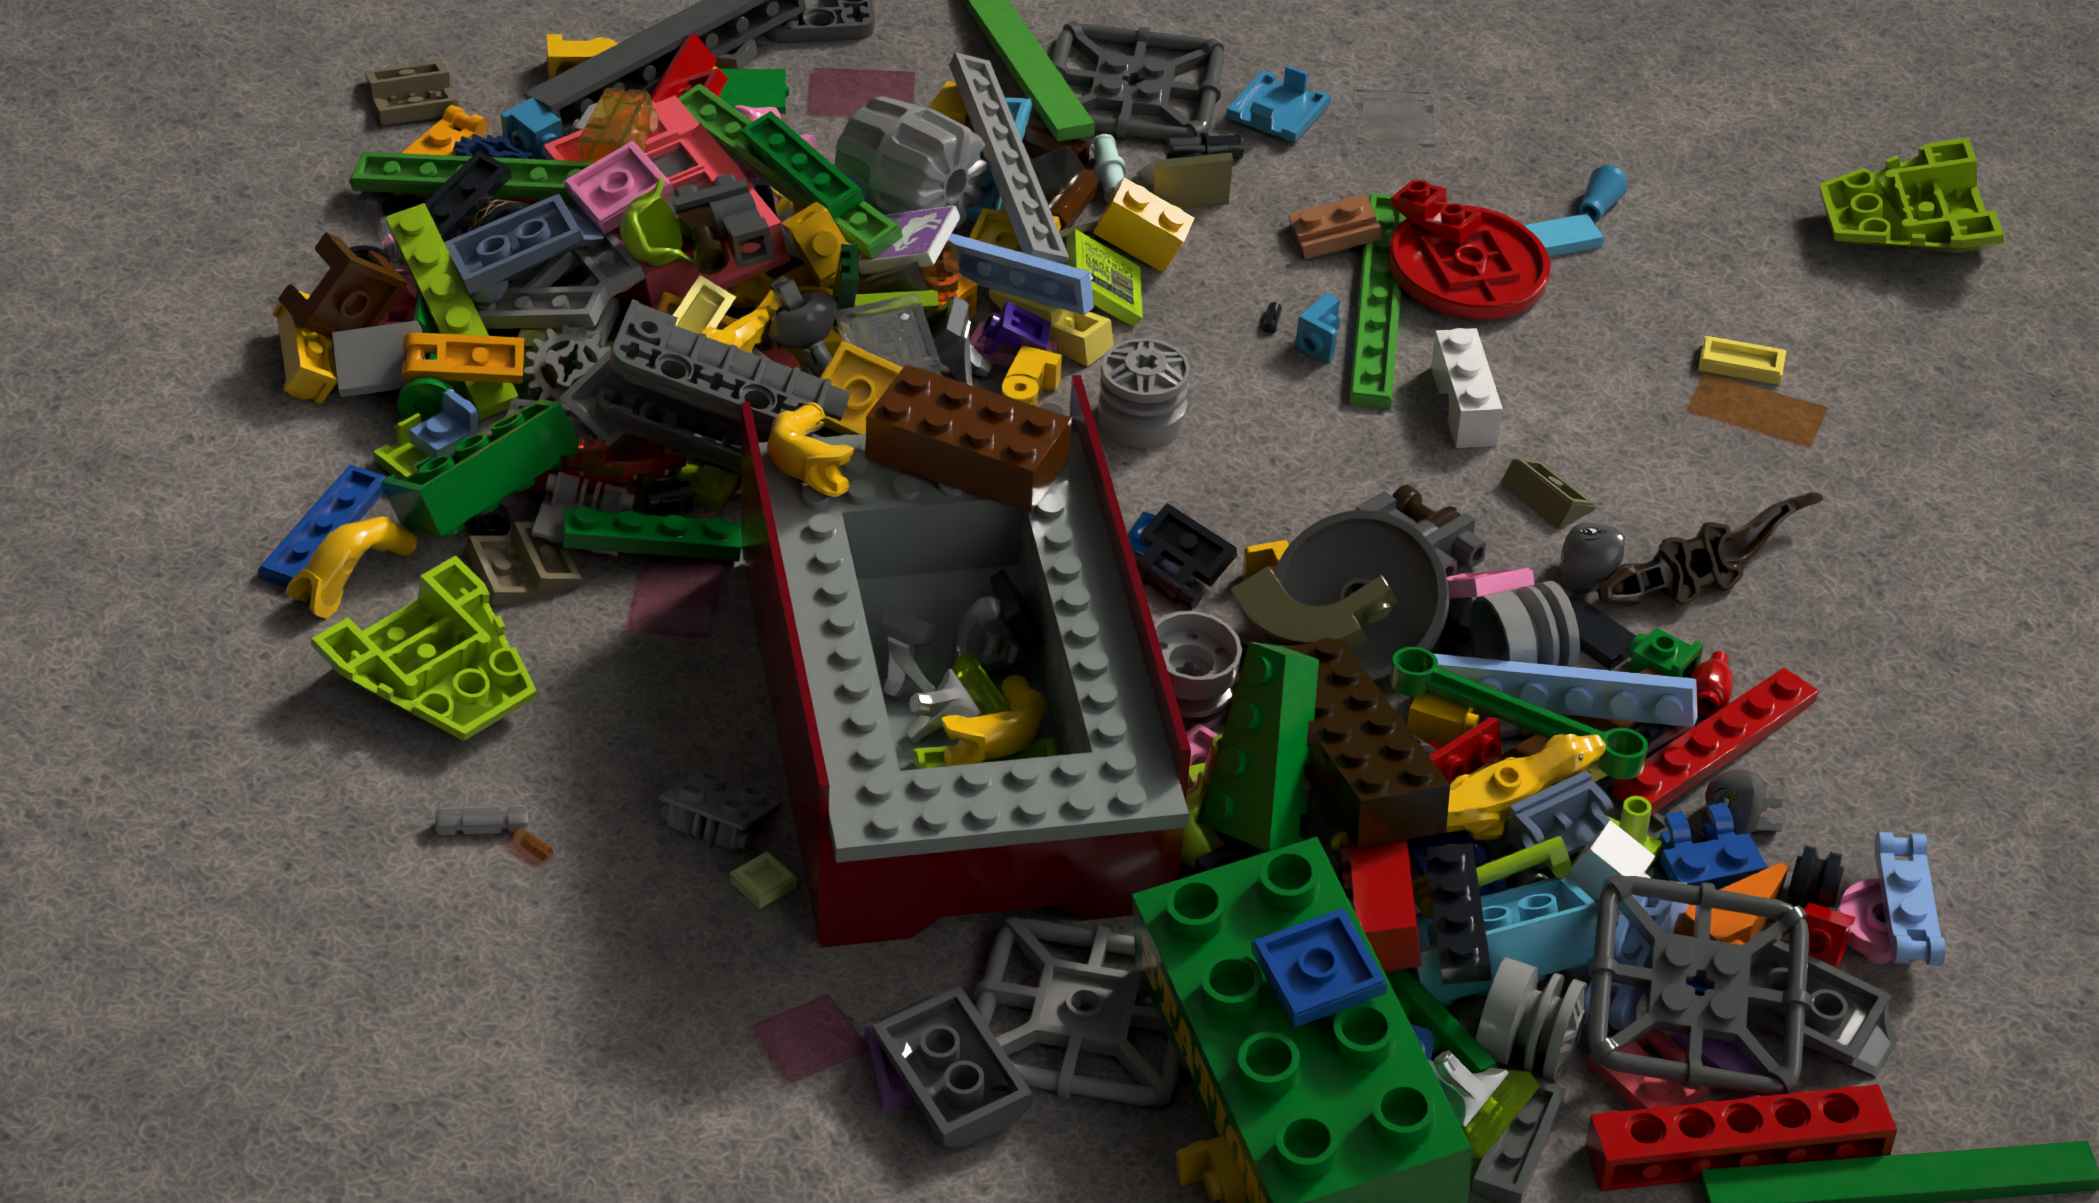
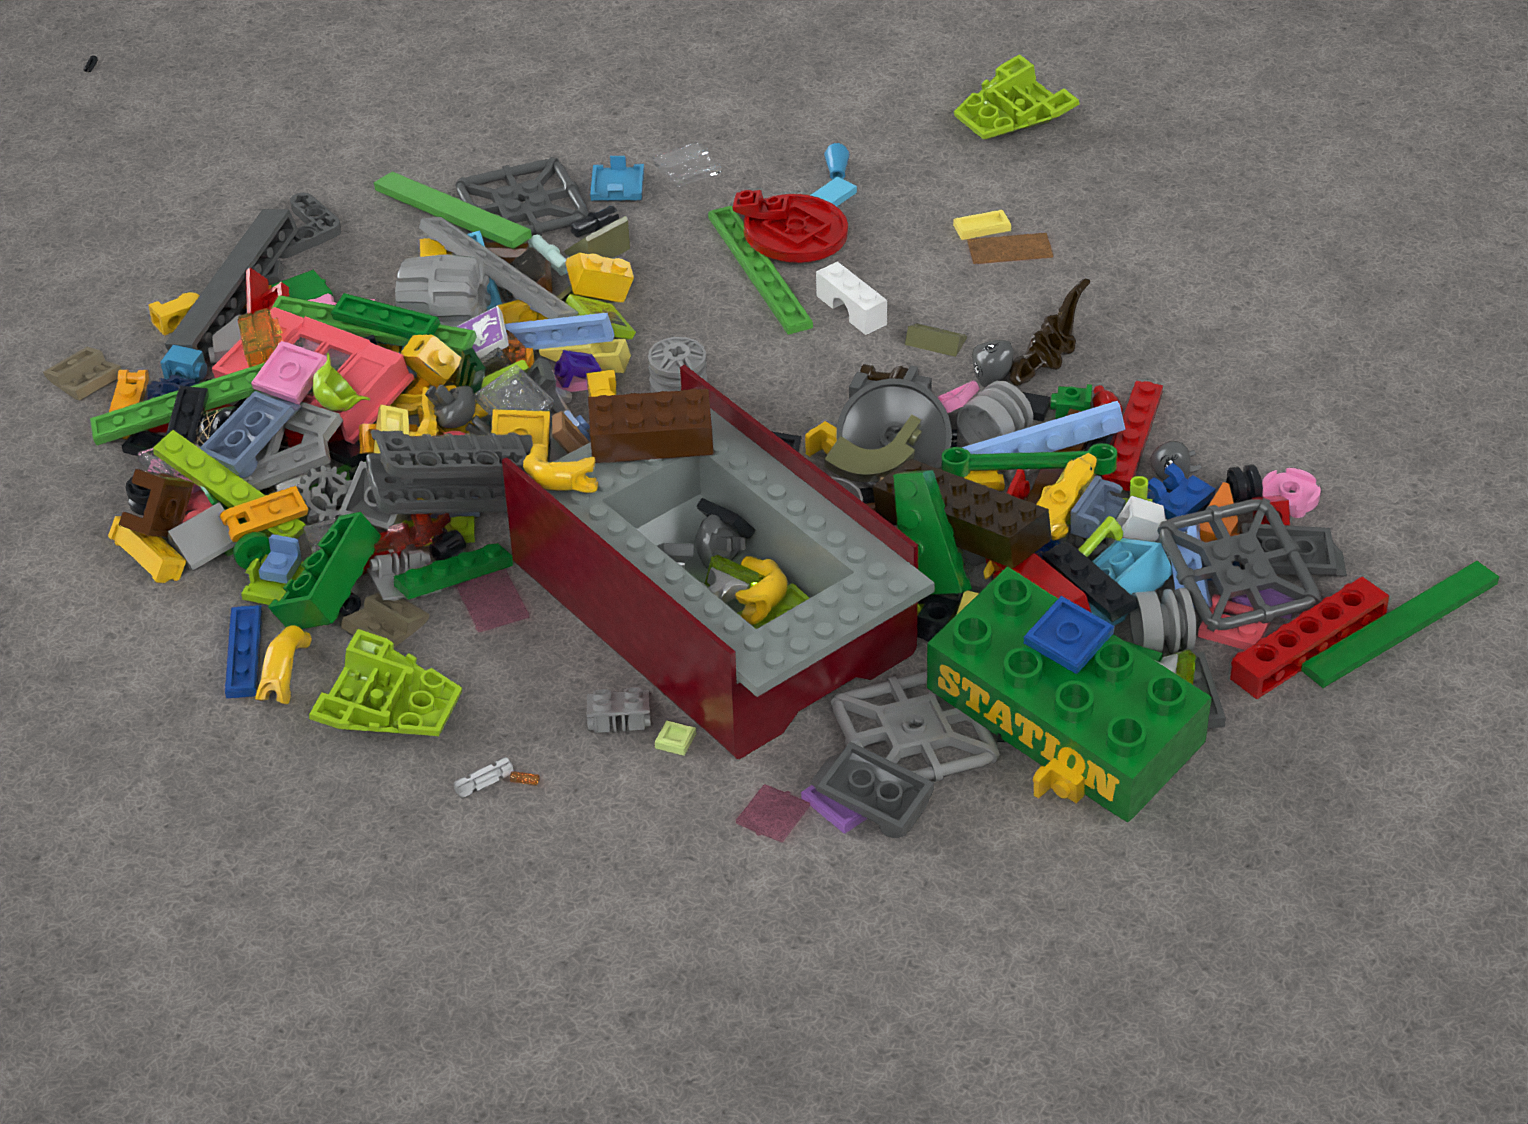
camera: 25 degrees left, 0 degrees up
dark grey hips [672,173,774,275] -> none
clear pink piece [811,68,915,115] -> none
black piece [1262,302,1282,334] -> none
nougat plate [1289,194,1382,259] -> none
dark azure bracket [1295,293,1340,363] -> none
light blue plate [1874,832,1945,966] -> none

